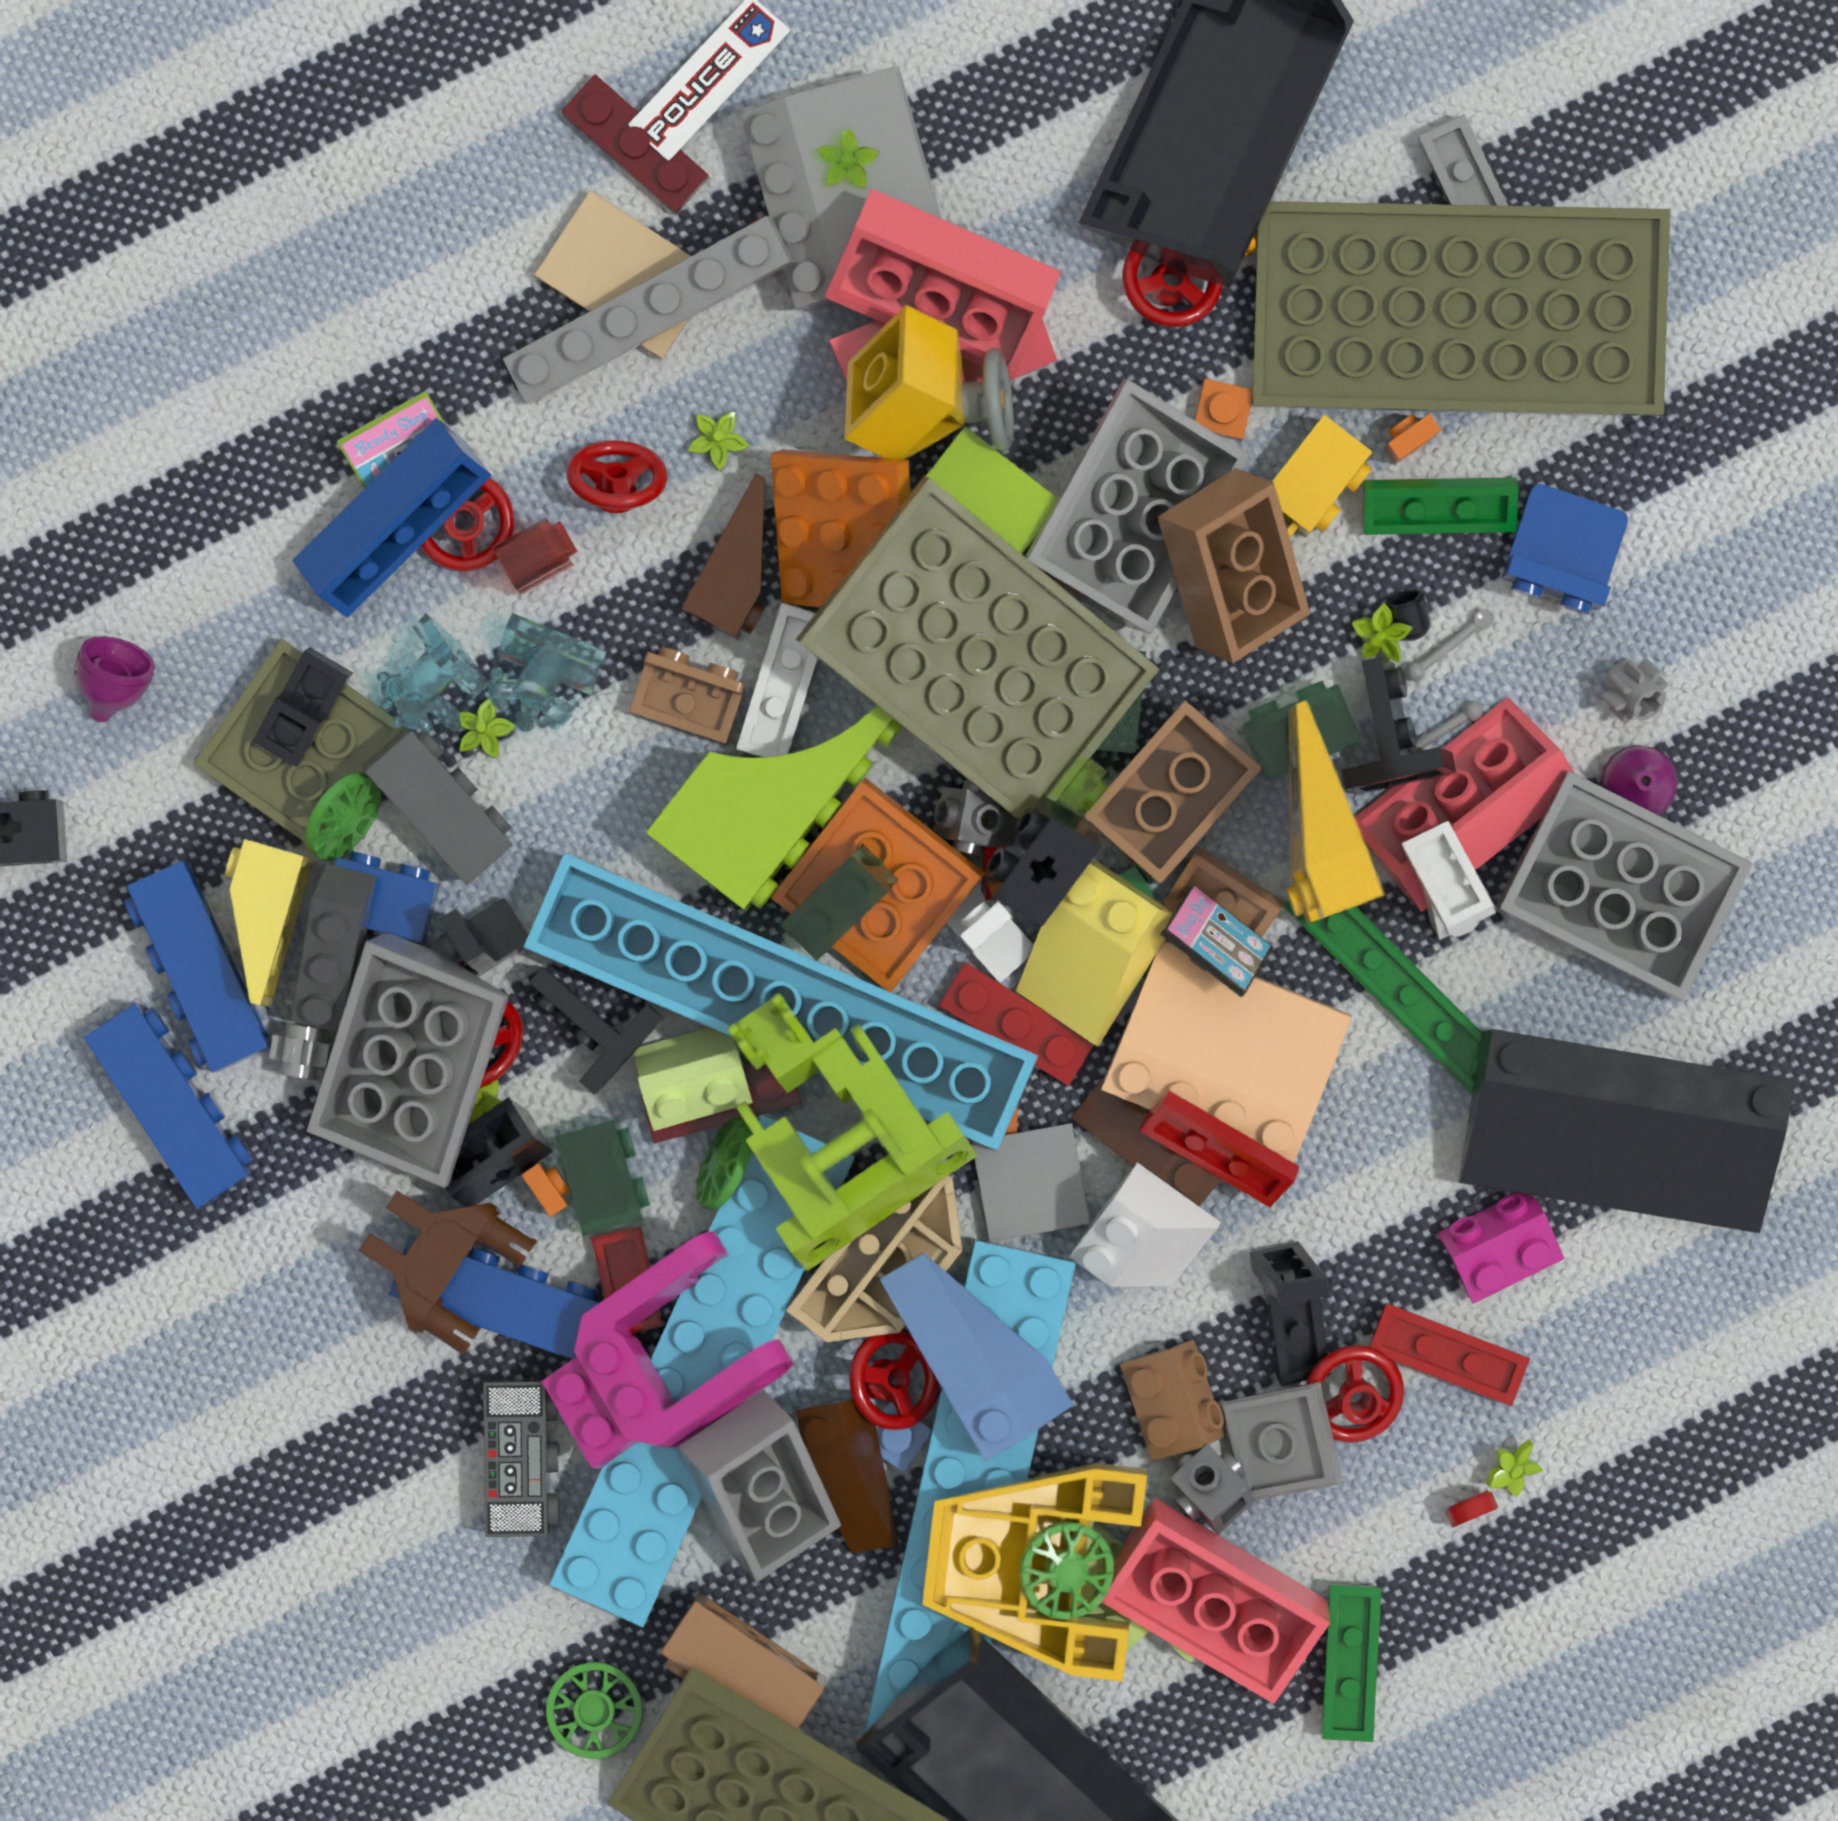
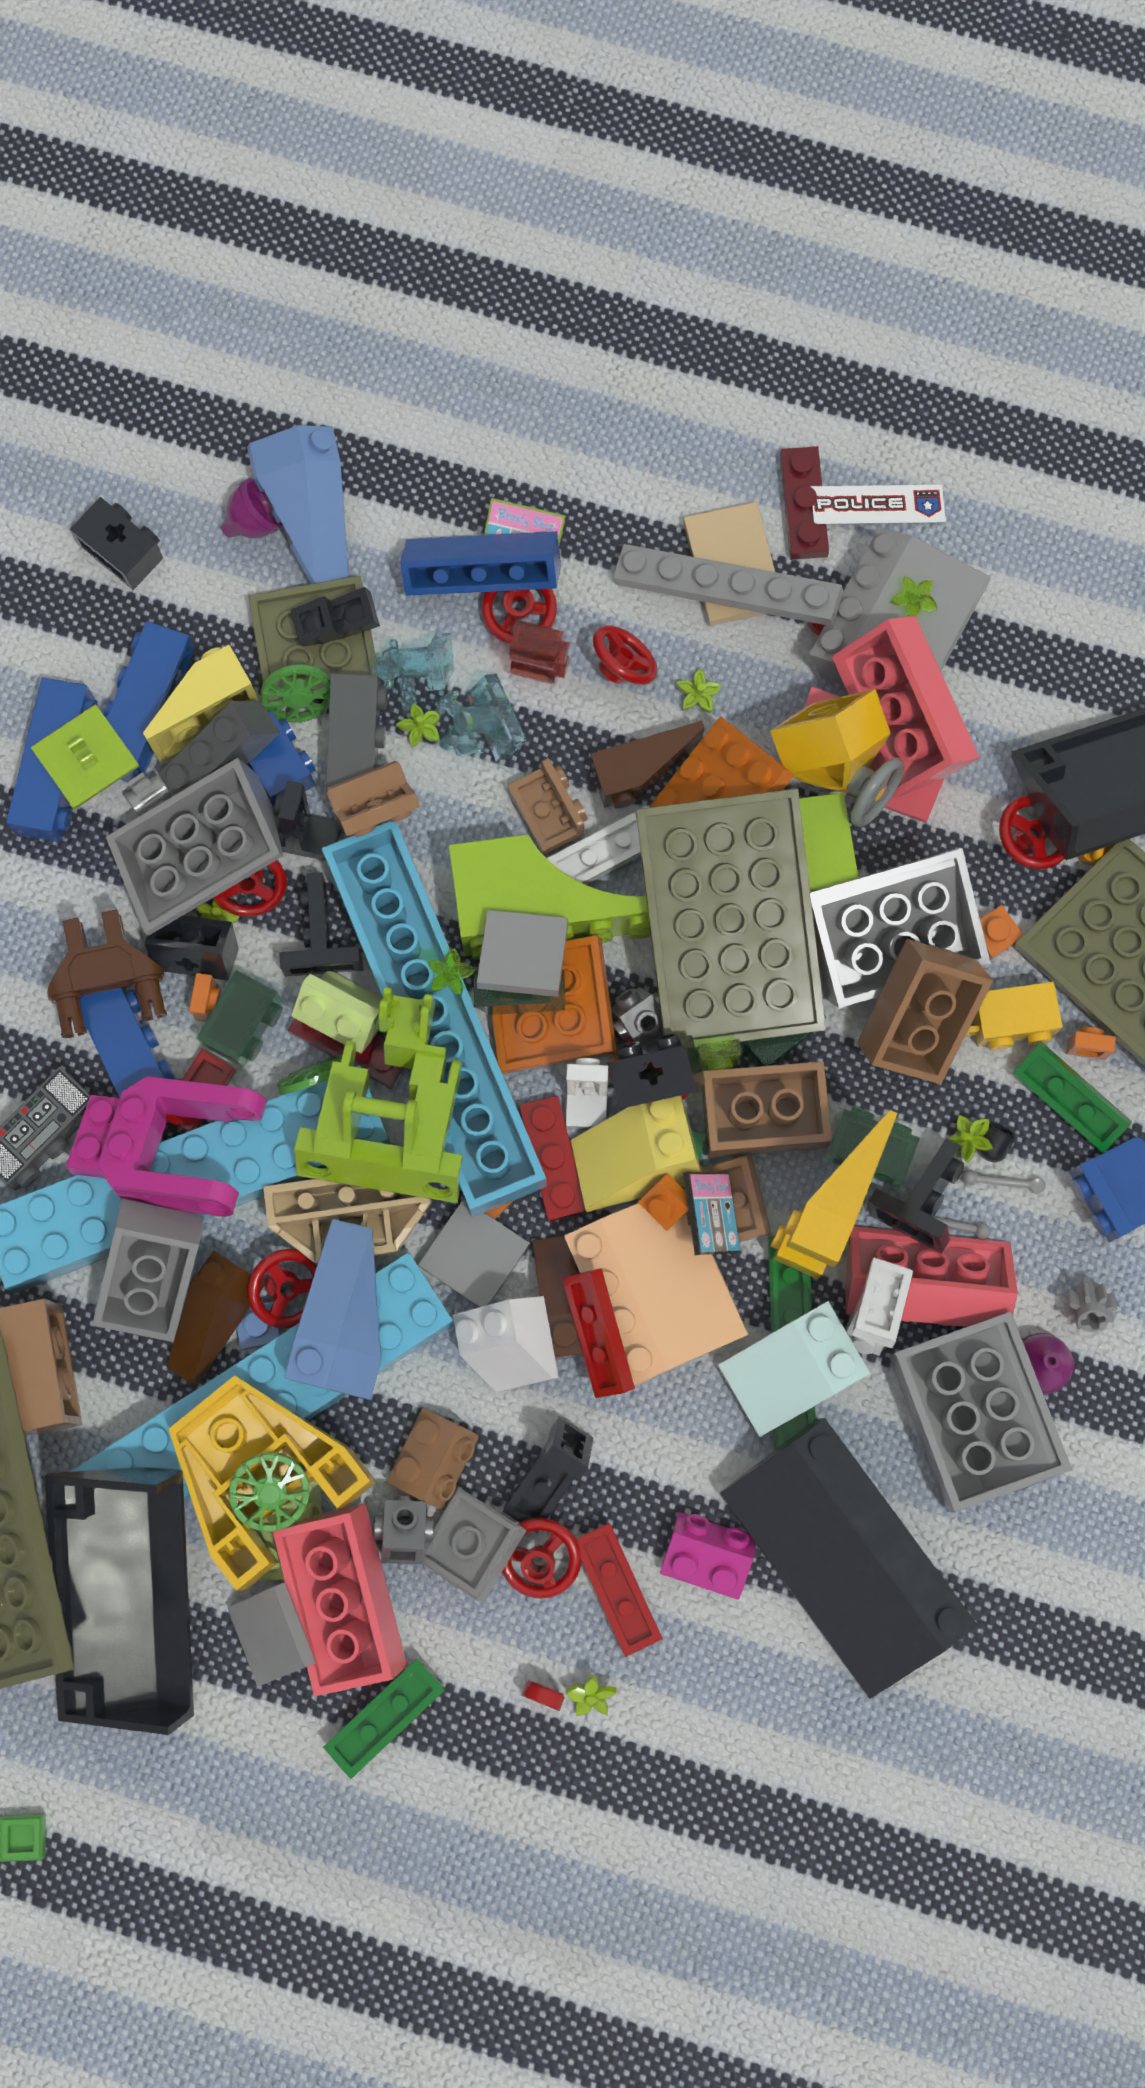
camera: 45 degrees right, 10 degrees down
none -> lime piece [31,704,139,810]
none -> light grey tile [227,1582,316,1687]
none -> medium blue wedge [247,425,349,584]
none -> medium nougat bracket [326,761,420,837]
none -> clear neon green plant [428,948,476,996]
none -> light grey tile [477,910,568,997]
none -> orange plate [638,1173,694,1231]
none -> light aqua slope [718,1301,871,1437]

